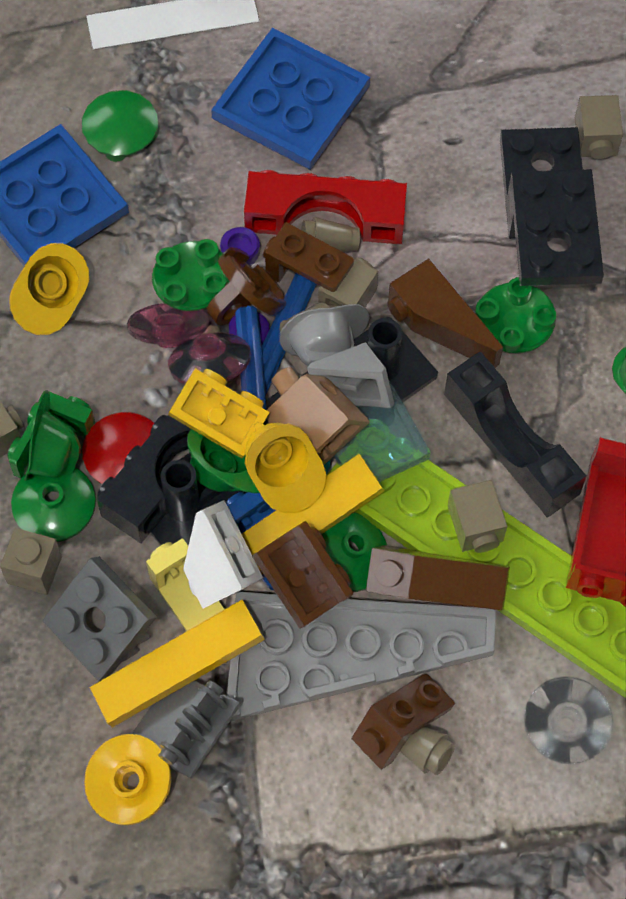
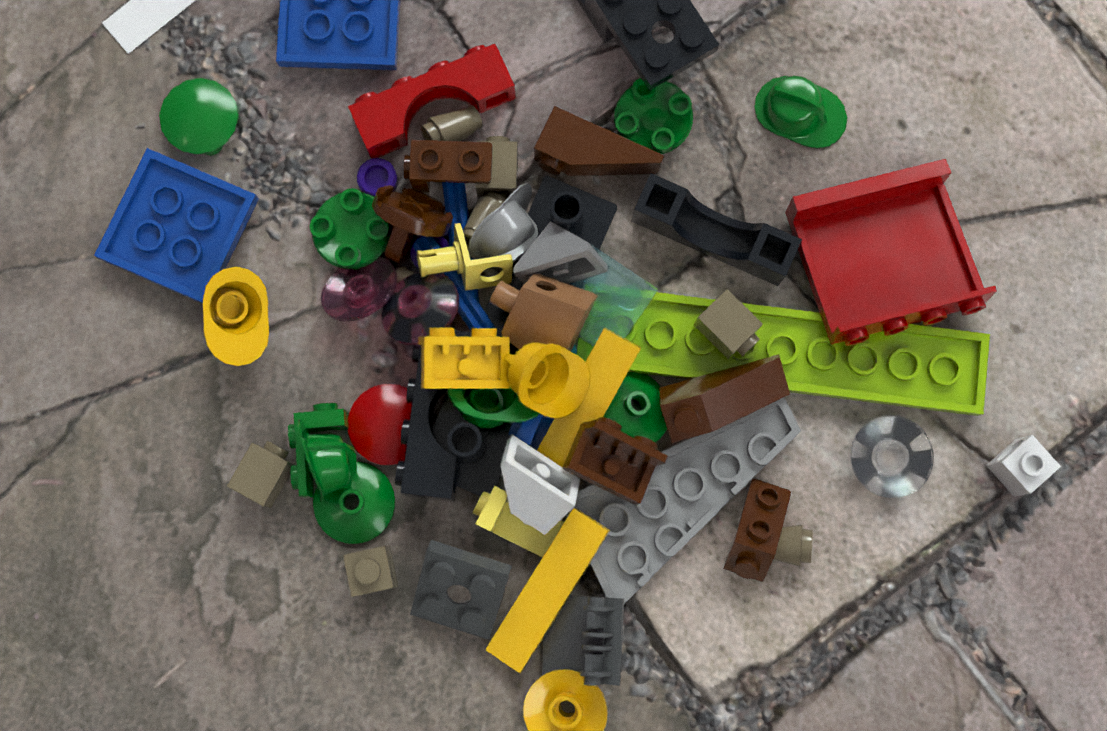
camera: 30 degrees left, 15 degrees up
none -> light yellow bracket [417,223,513,291]

